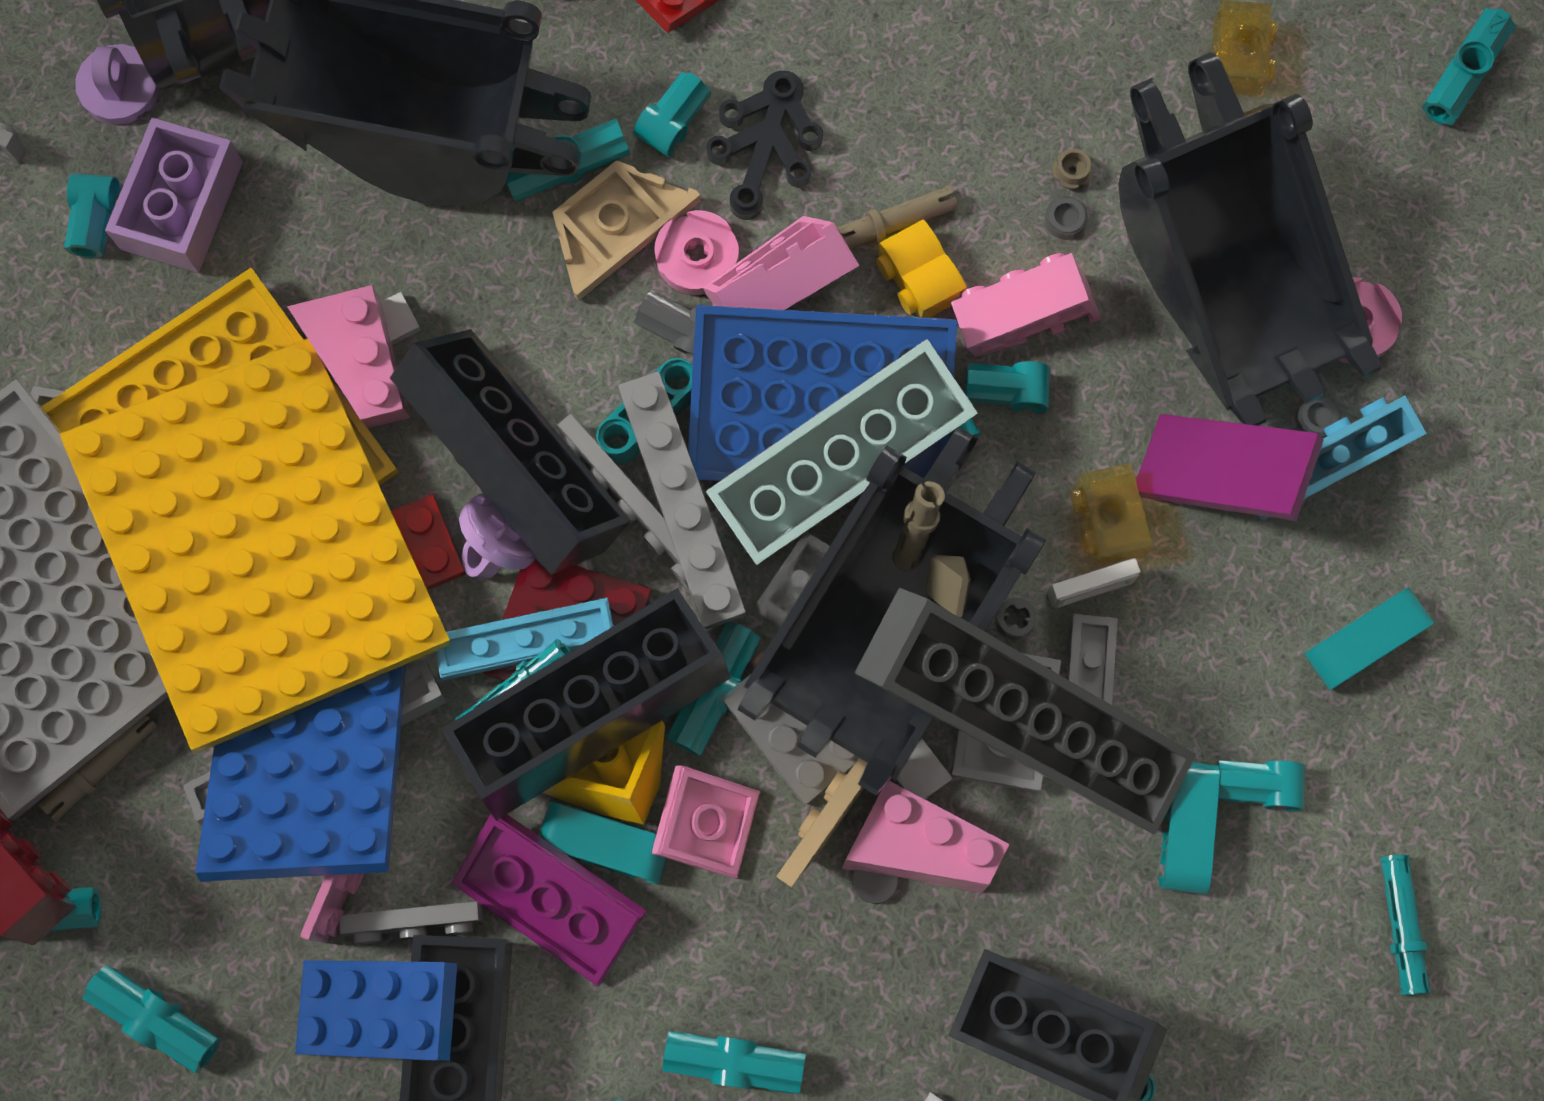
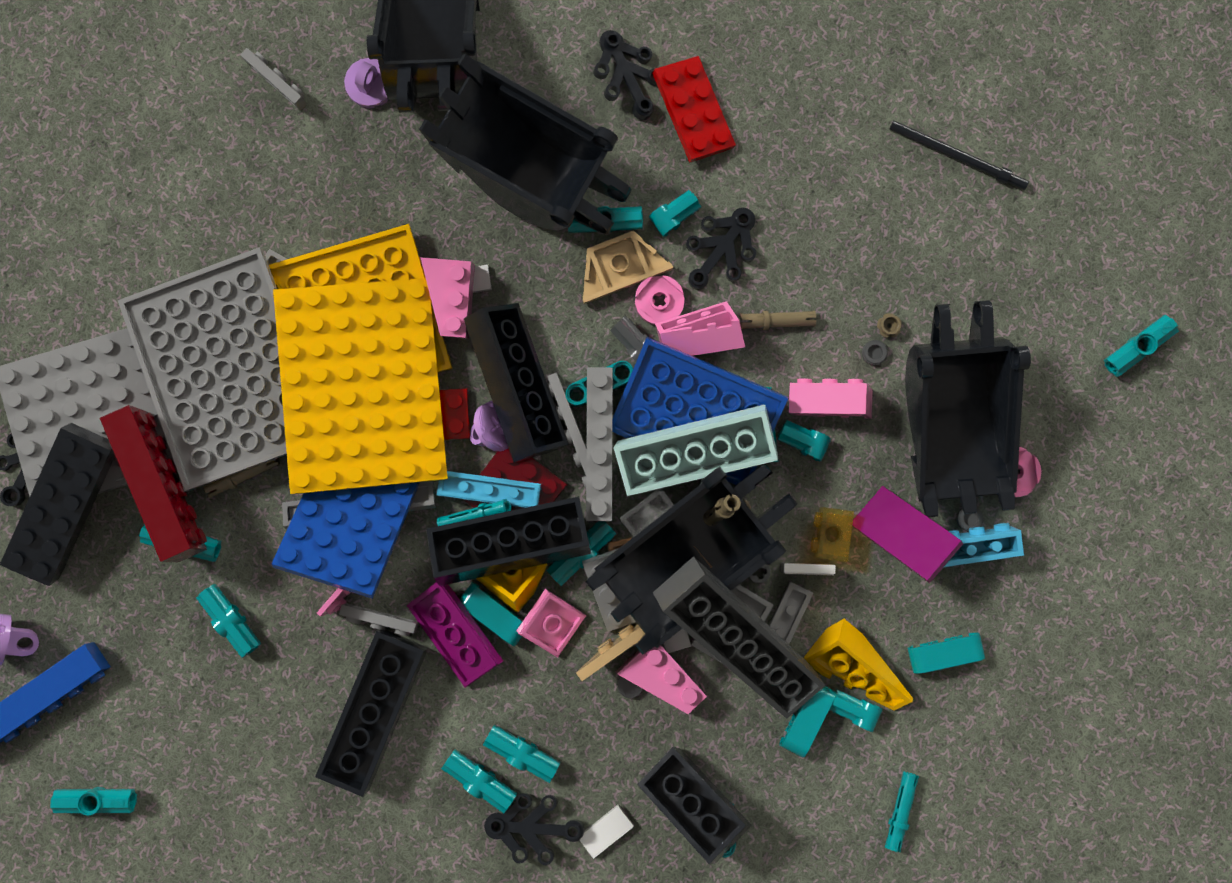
camera: 20 degrees right, 10 degrees up
teal piece [64,173,121,258] -> none
lavender brick [105,118,243,273] -> none
blue plate [295,960,457,1061] -> none
yellow brick [876,220,967,318] -> none
dark tan slope [926,555,971,617] -> none
clear yellow brick [1212,0,1277,97] -> none
none -> yellow wedge [804,619,913,711]

